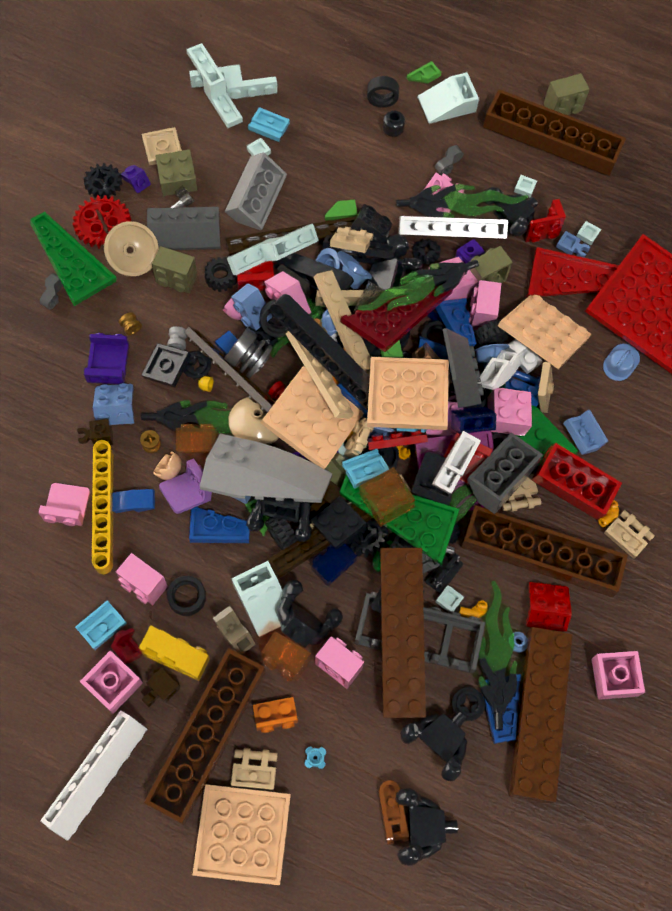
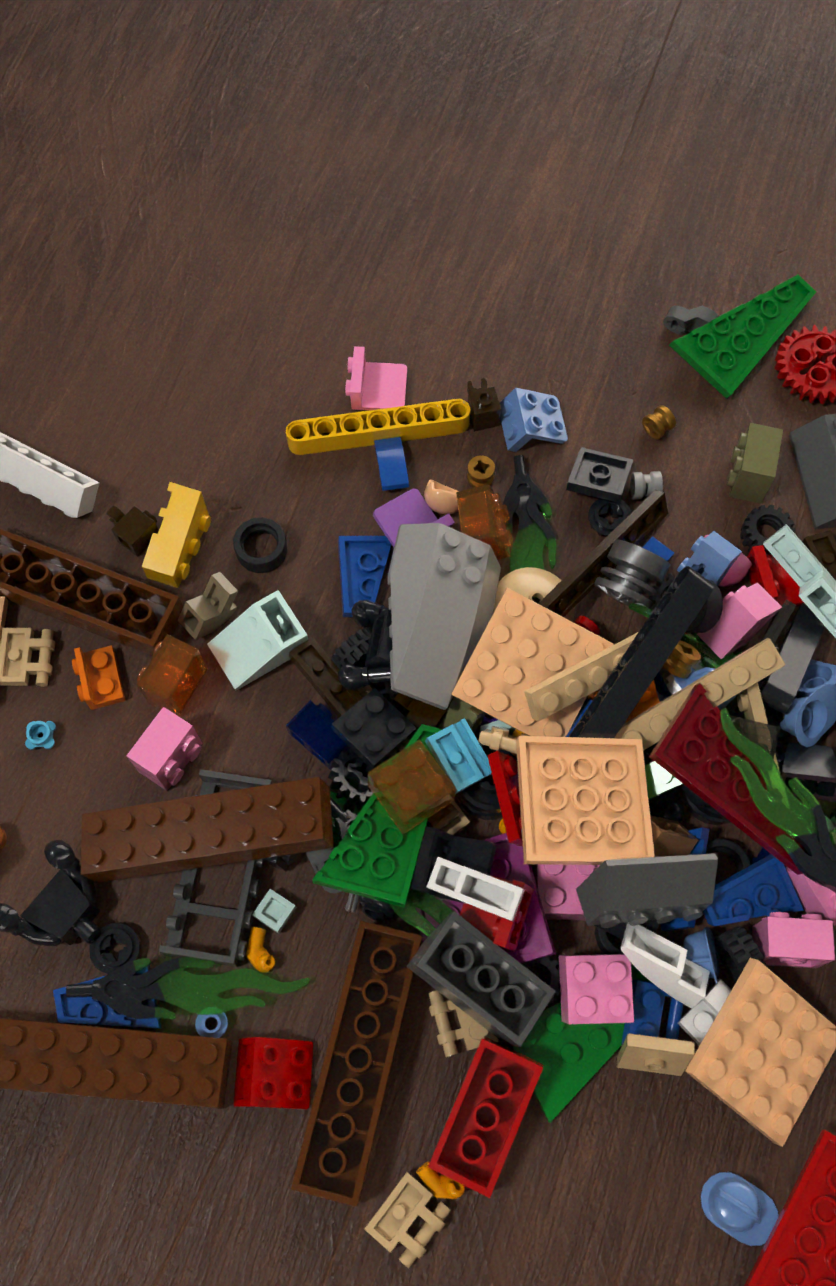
camera: 90 degrees right, 0 degrees up
medium azure plate [75,600,127,650] -> none
bright pink brick [80,651,143,714] -> none
dark purple panel [84,333,129,384] -> none
tan dish [104,221,159,277] -> none
dark red bracket [111,628,143,665] -> none
bright pink brick [116,553,168,606] -> none
yellow hinge [198,376,213,392] -> none
black torso [277,580,343,648] -> none
black hinge [425,553,464,594] -> none
clear blue brick [451,407,497,434] -> none
medium blue bracket [564,410,608,455] -> none
bright pink brick [592,651,645,700] -> none

